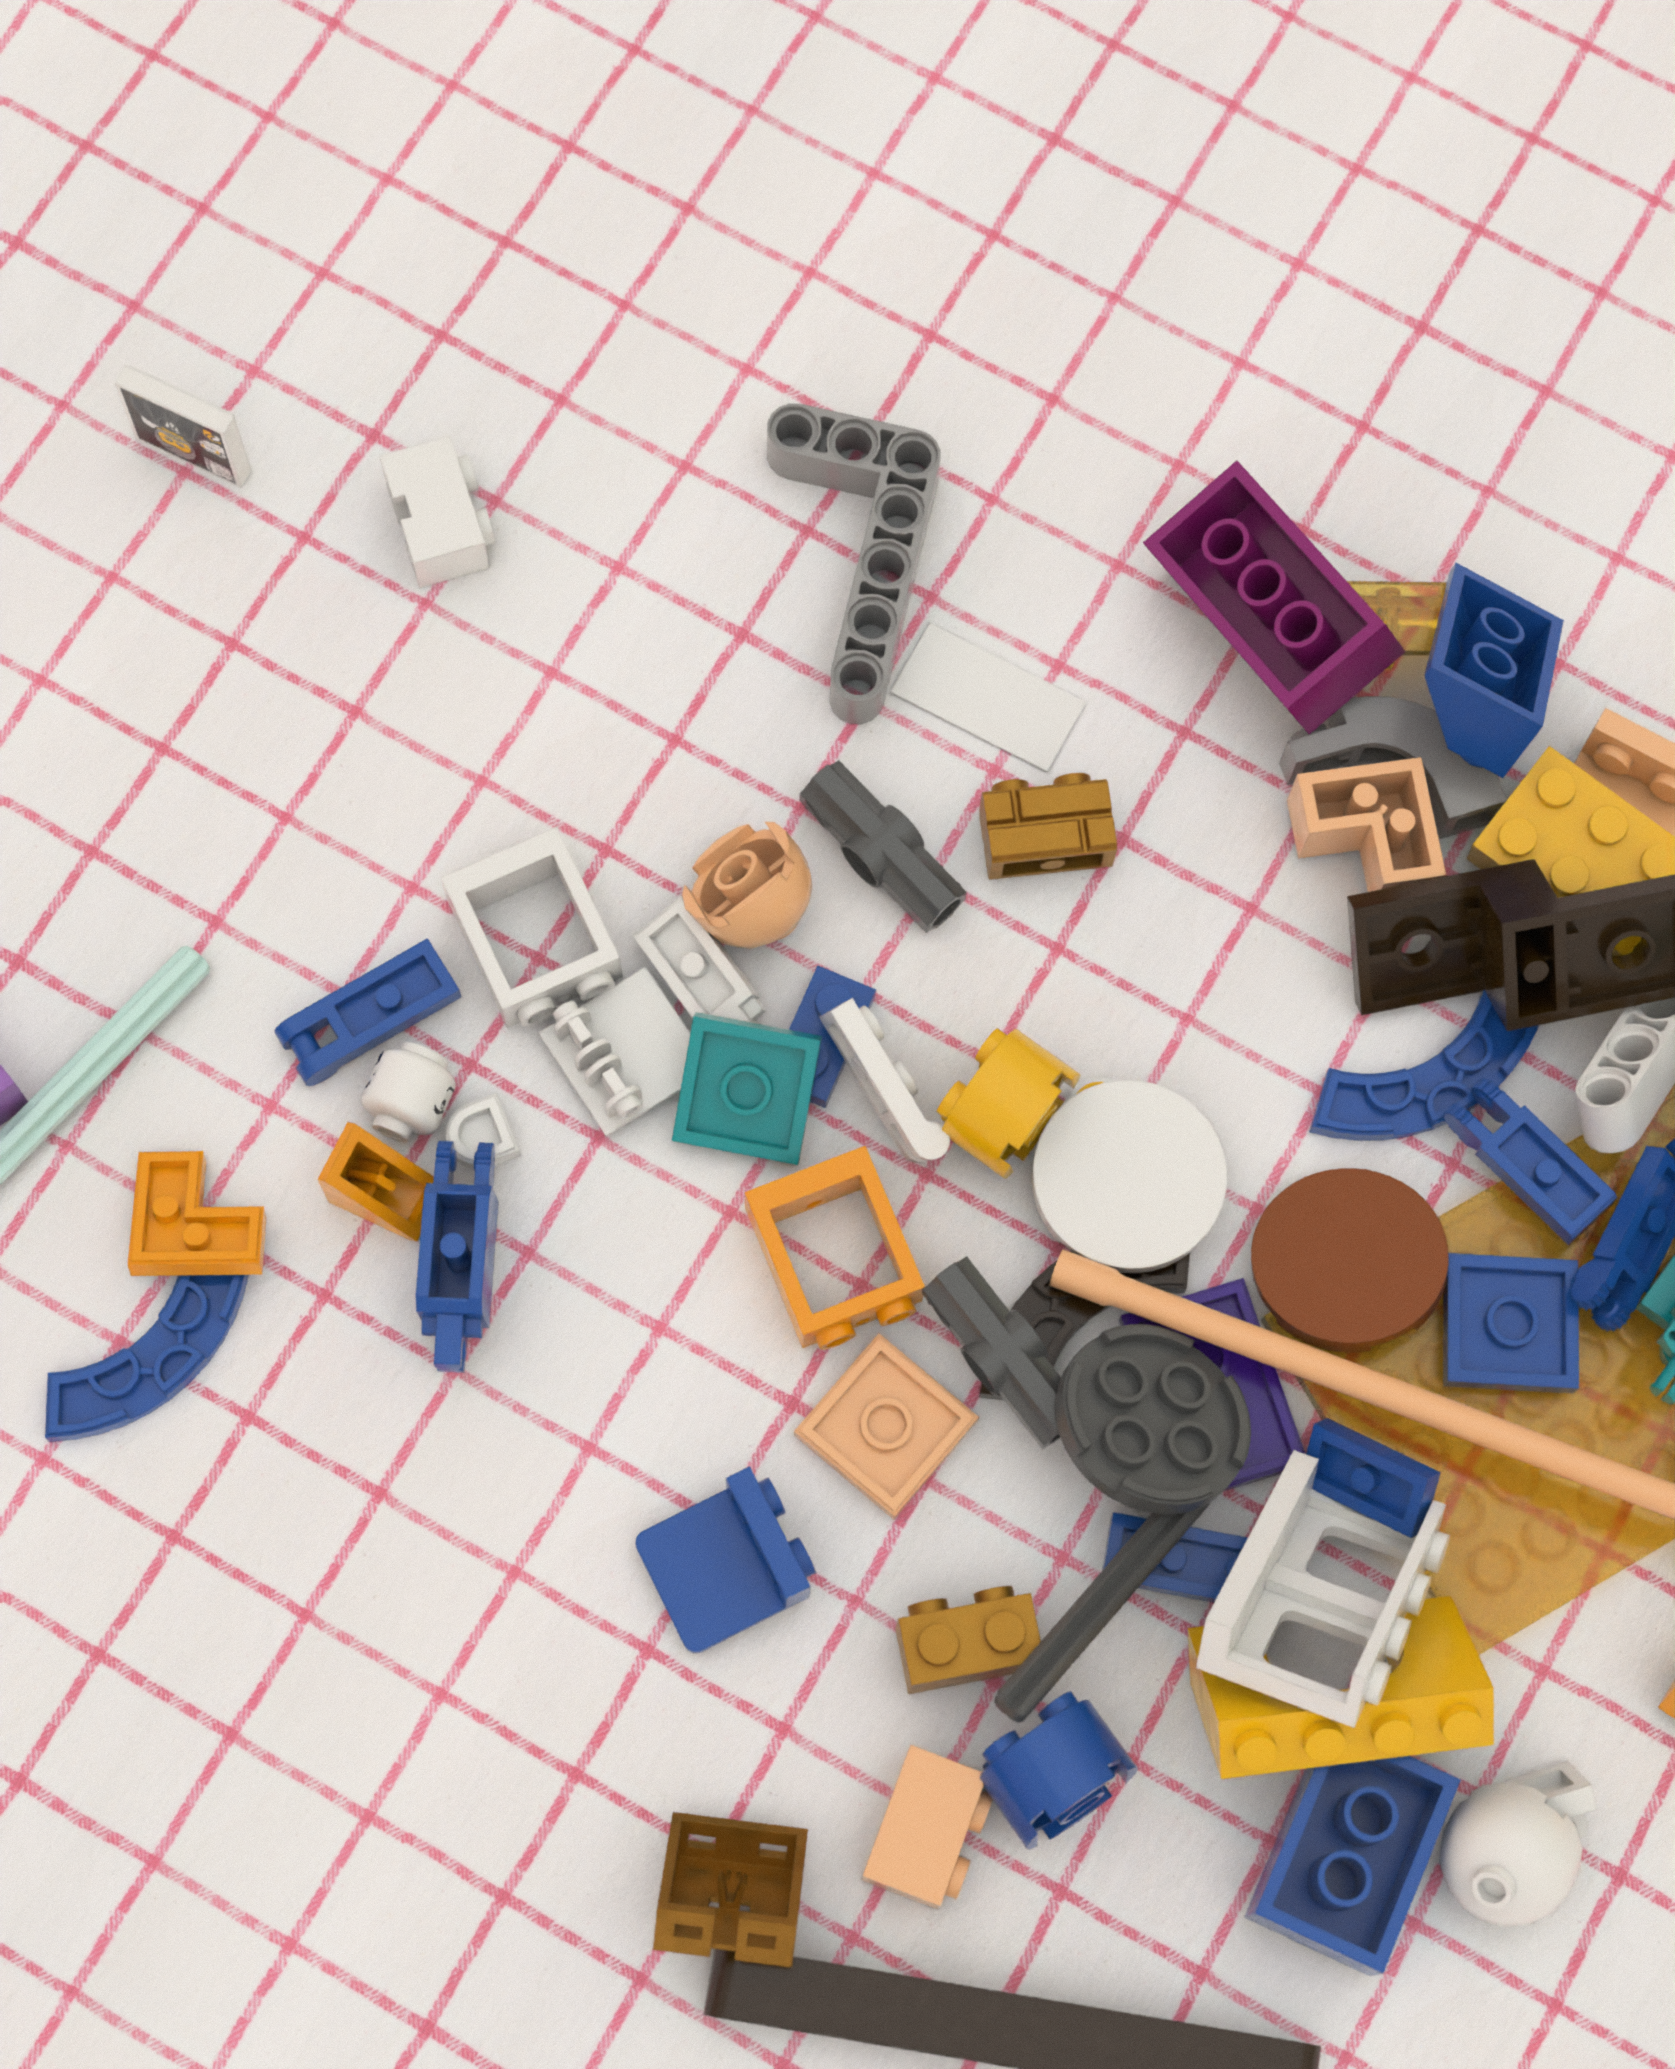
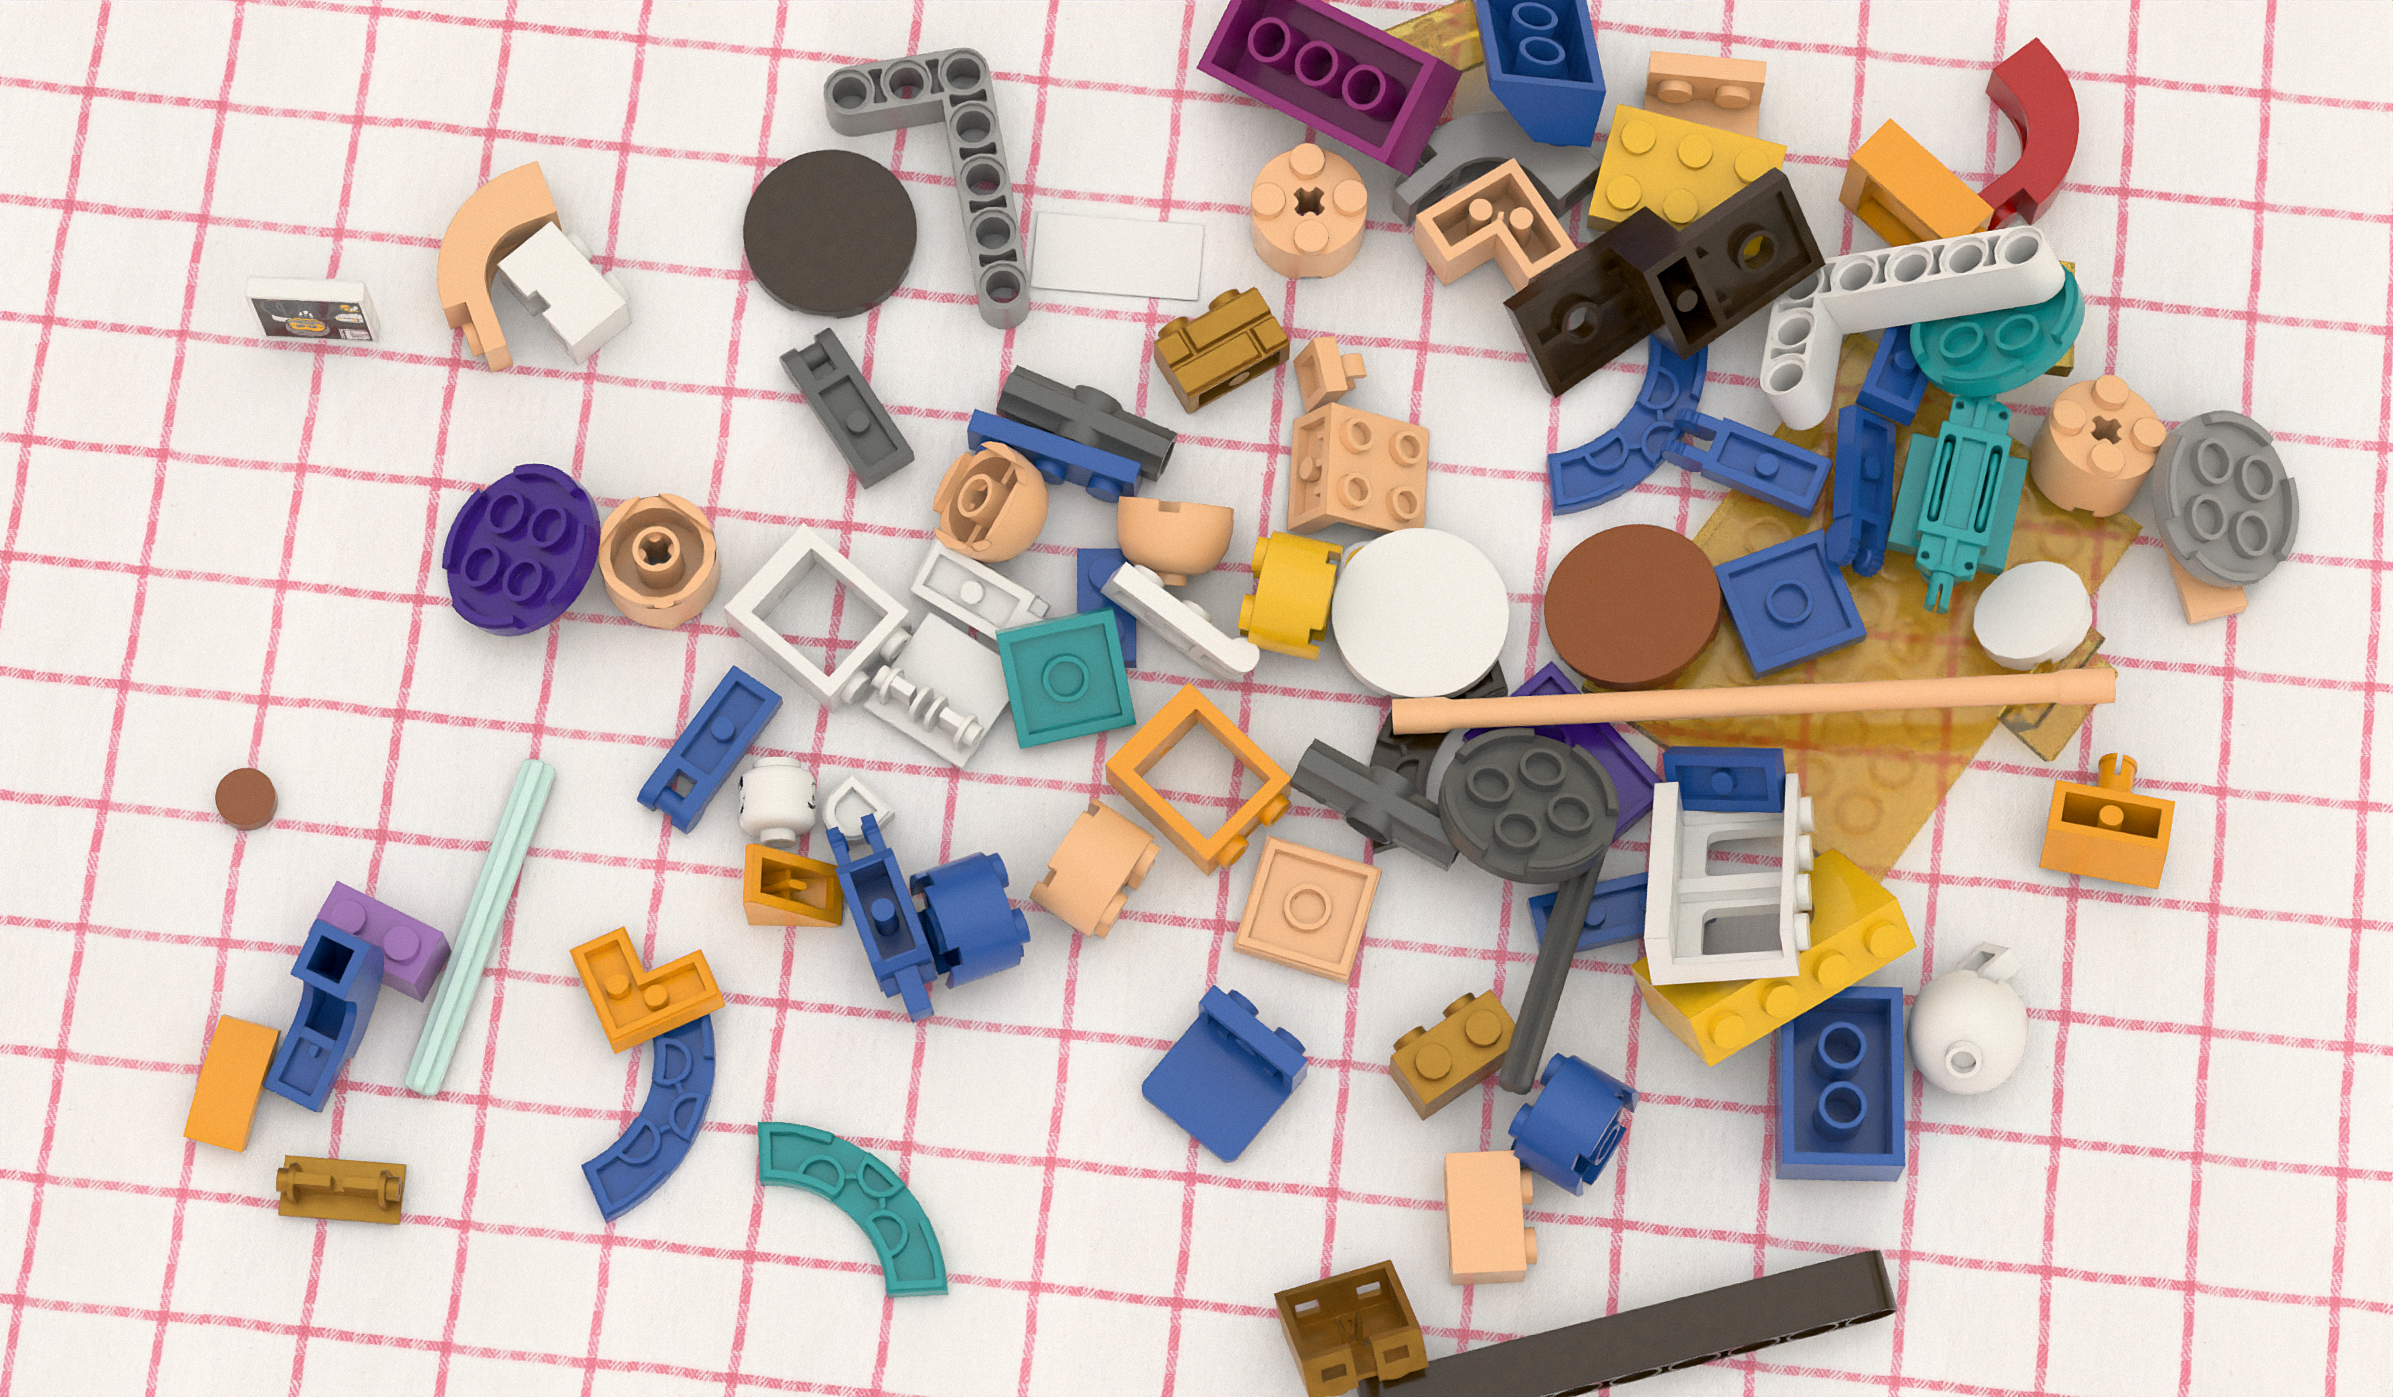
camera: 20 degrees left, 0 degrees up
none -> light nougat arch [437,161,562,373]
none -> dark purple tile [442,463,601,637]
none -> light nougat brick [598,493,721,630]
none -> dark brown tile [743,150,917,319]
none -> teal tile [758,1122,948,1298]
none -> dark grey plate [779,327,915,490]
none -> blue brick [909,852,1031,989]
none -> blue plate [967,409,1142,503]
none -> light nougat brick [1029,798,1161,939]
none -> light nougat cylinder [1116,496,1234,587]
none -> light nougat brick [1250,143,1368,280]
none -> light nougat bracket [1287,402,1429,536]
none -> light nougat tile [1293,336,1367,414]

